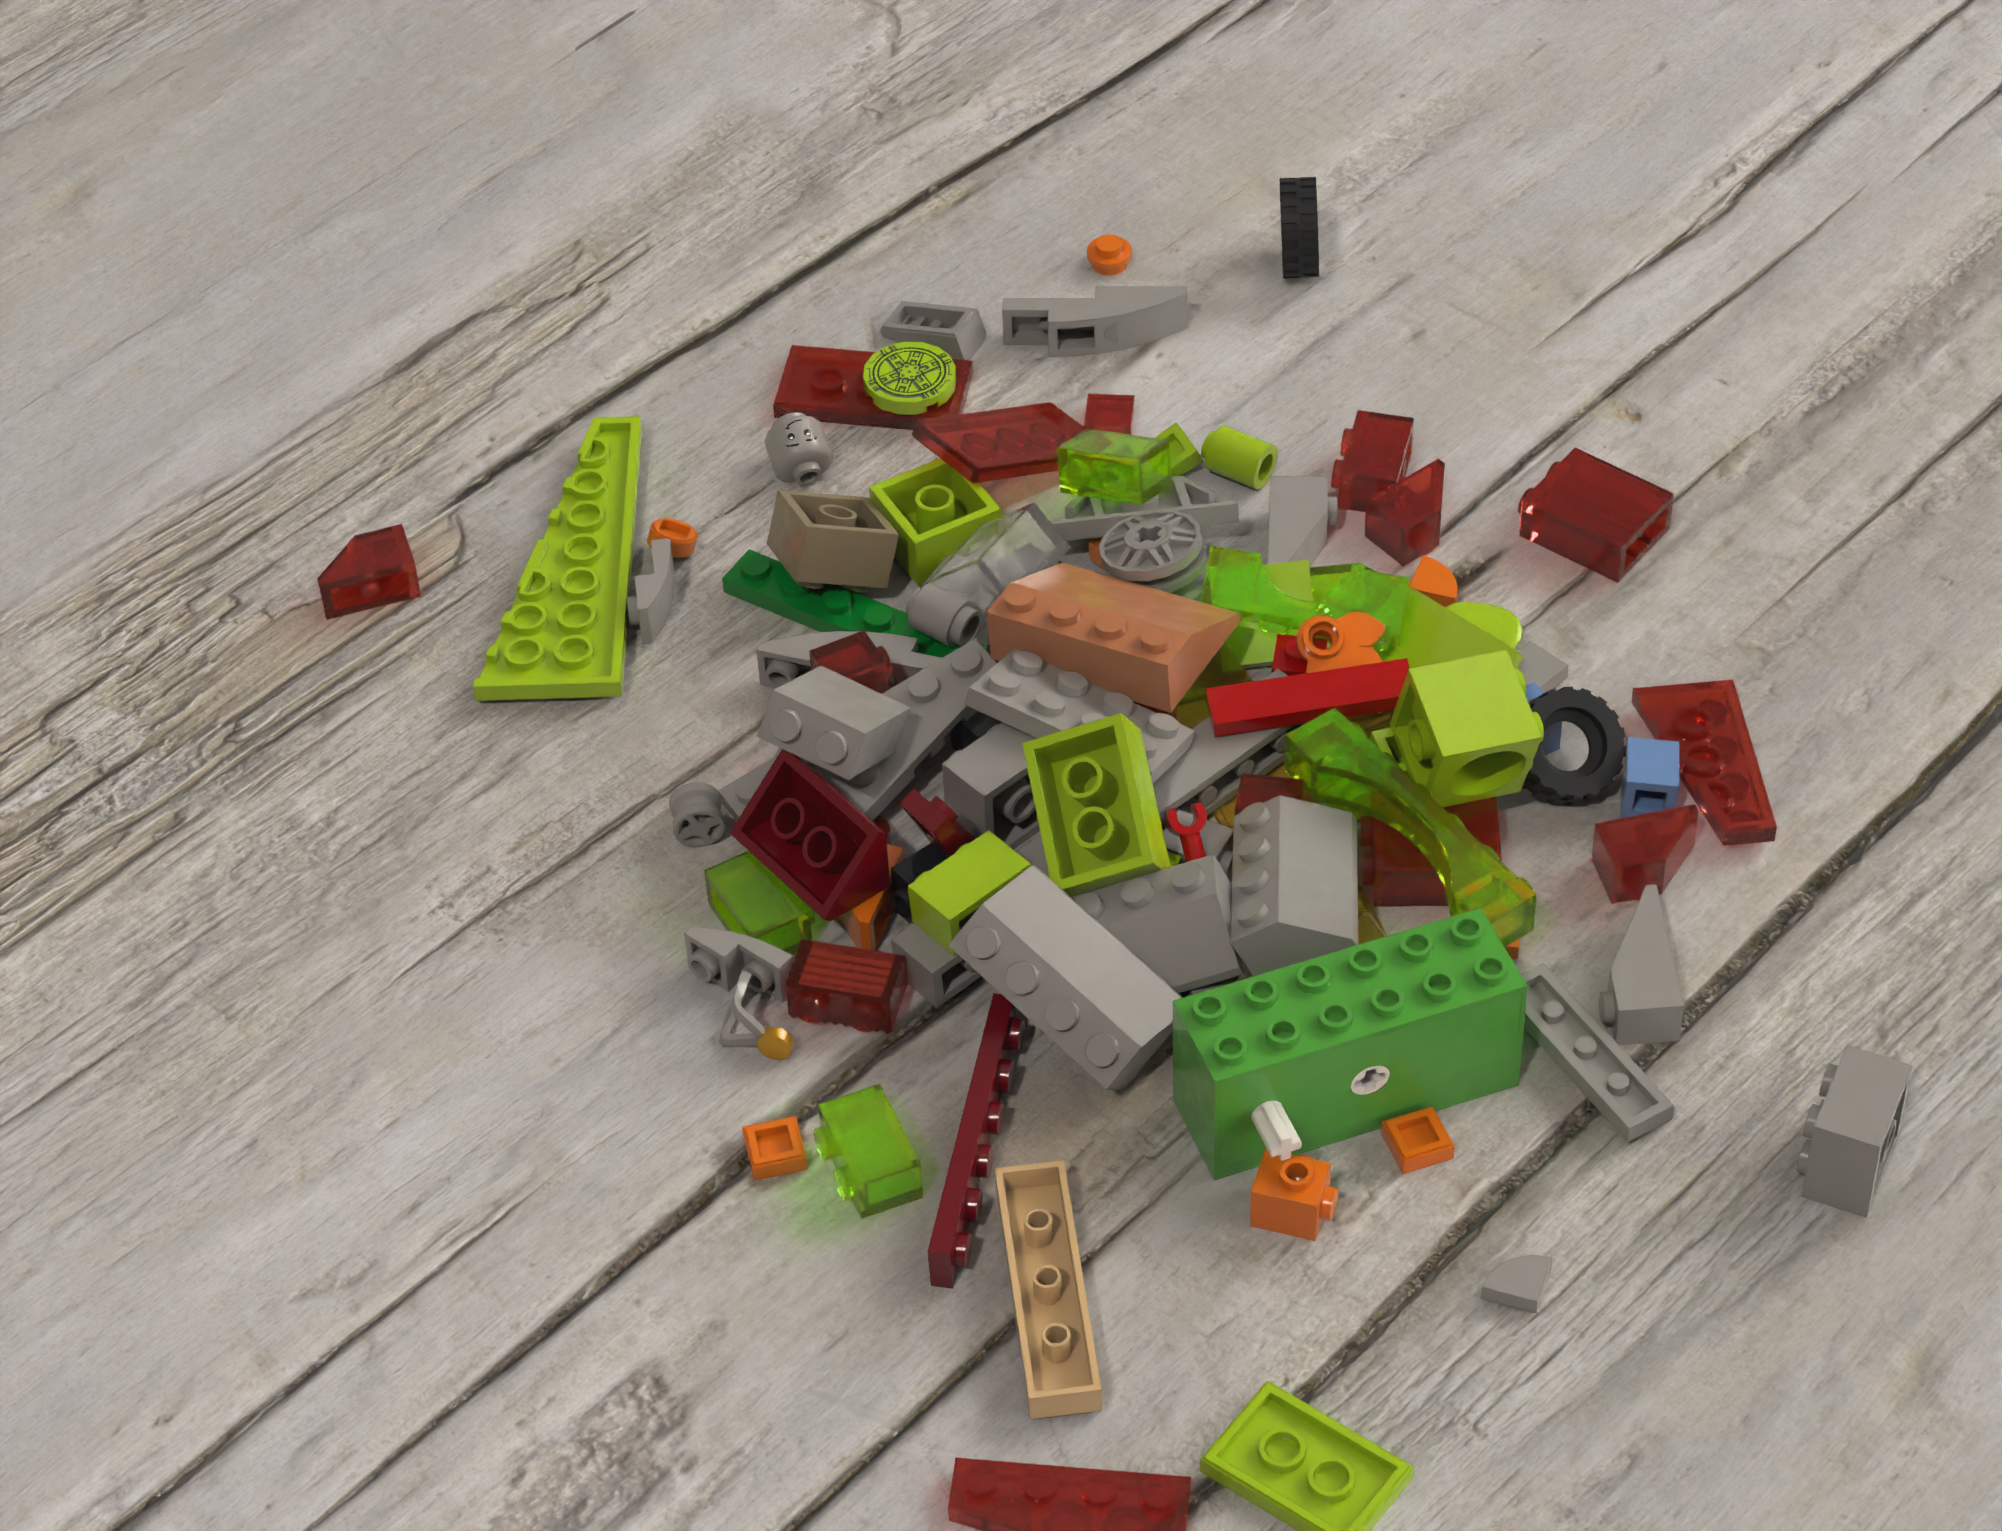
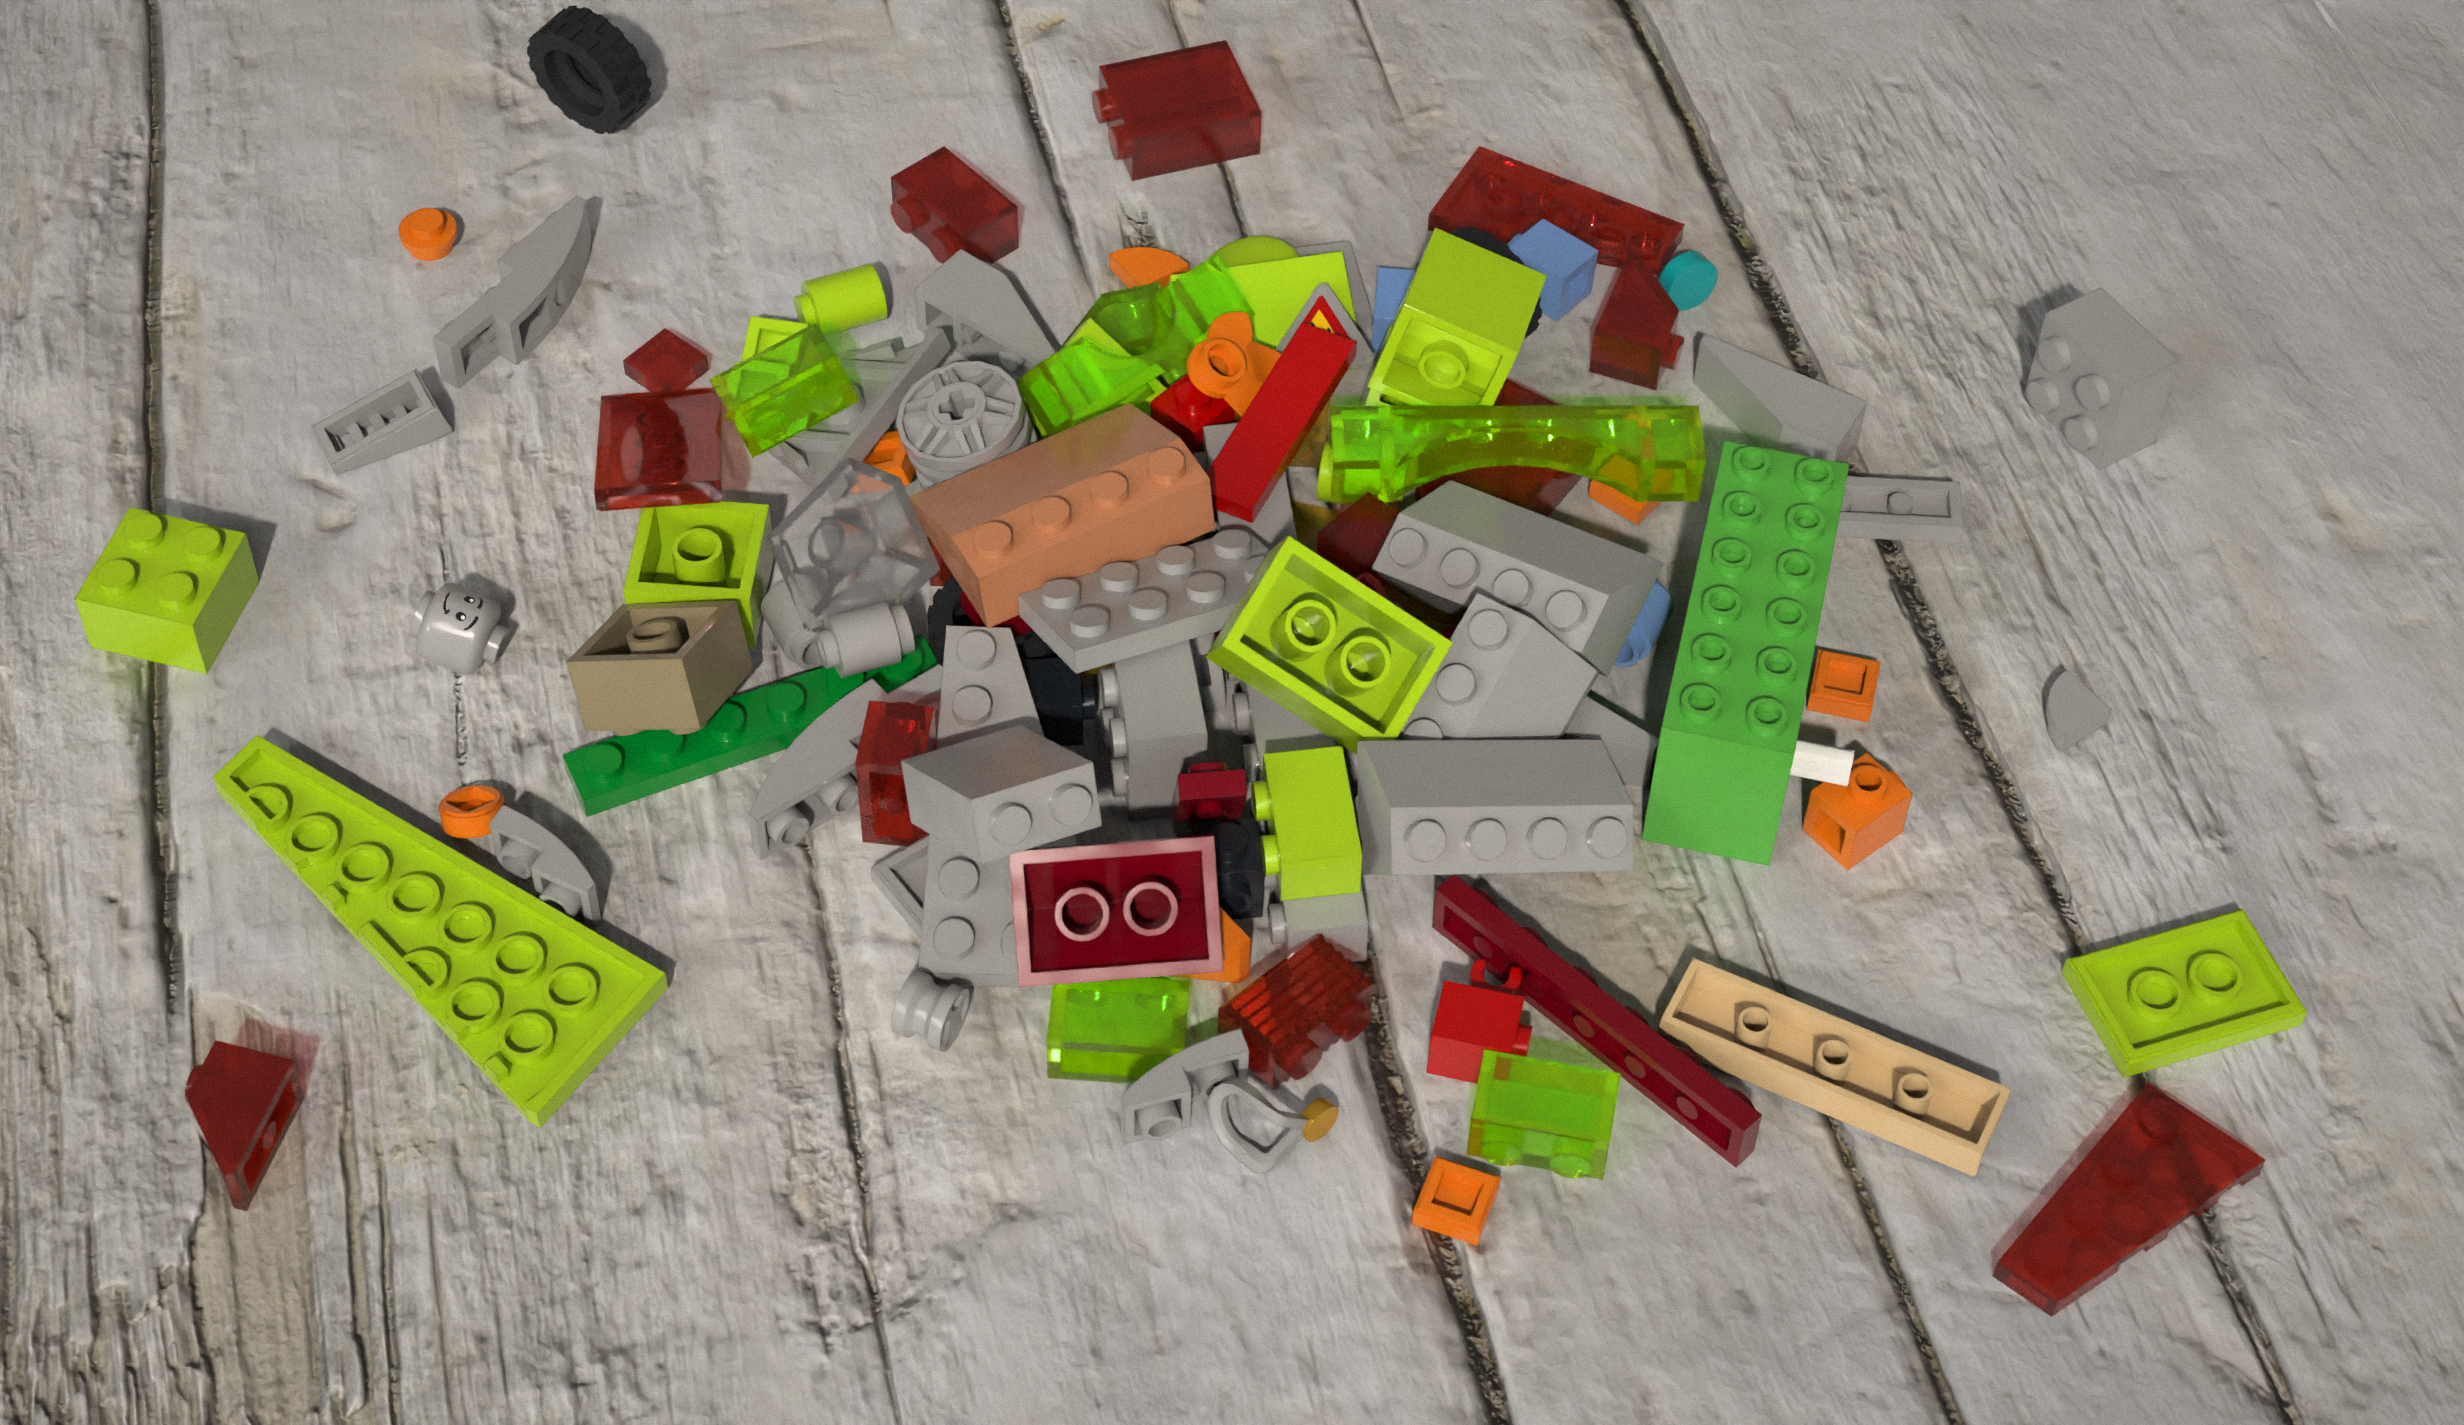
camera: 60 degrees left, 5 degrees up
clear red tile [773,345,973,434] -> none
lime tile [863,342,956,415] -> none
clear red slope [1364,458,1445,566] -> none
none -> lime brick [74,507,259,674]
none -> red brick [1427,959,1533,1090]
none -> teal tile [1658,251,1718,311]

